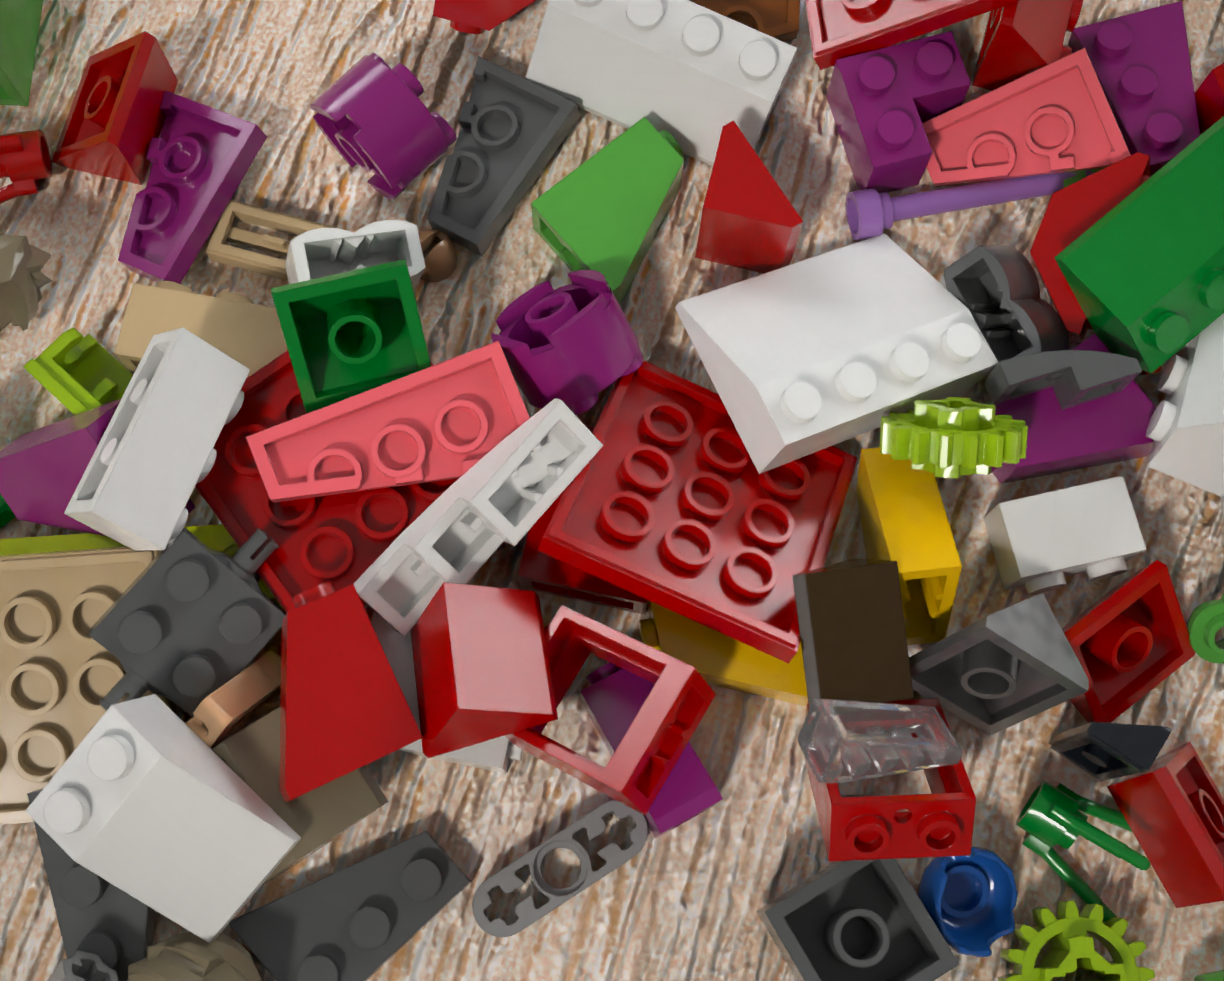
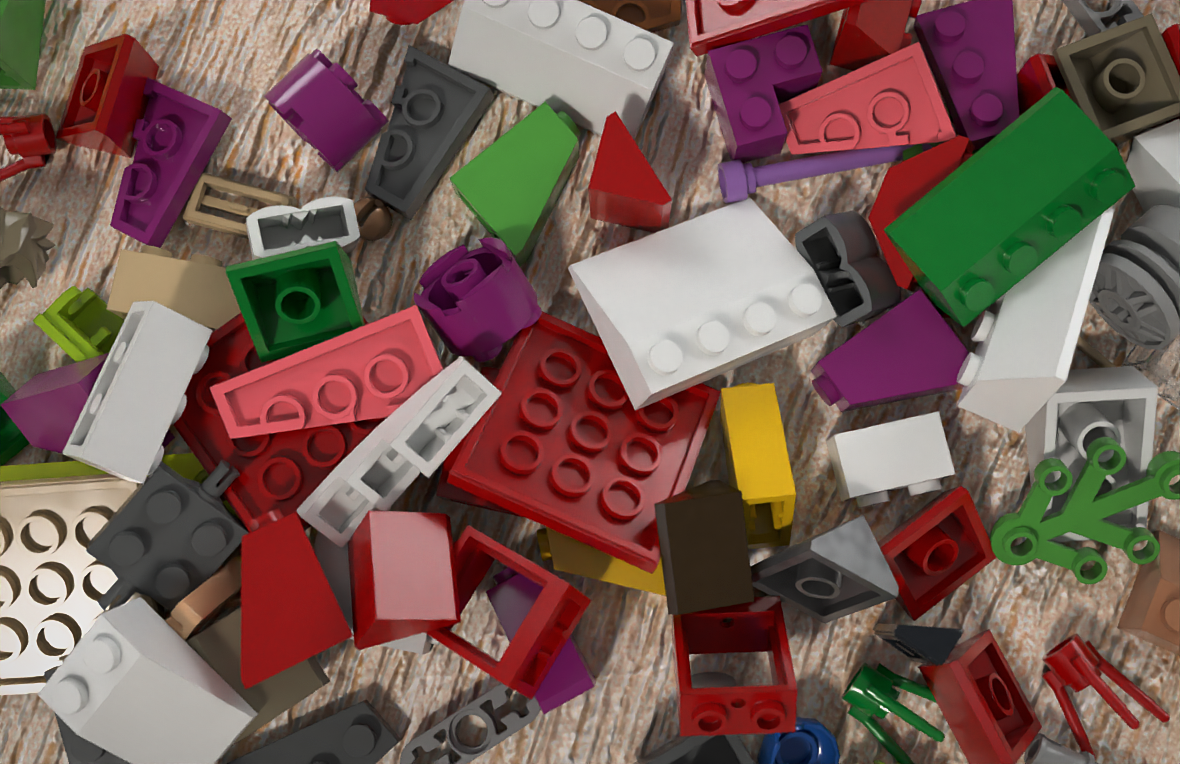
camera: 10 degrees right, 5 degrees up
clear slope [798,699,964,783] -> none
lime gear [880,397,1028,479] -> none
dark grey slope [984,350,1142,410] -> none

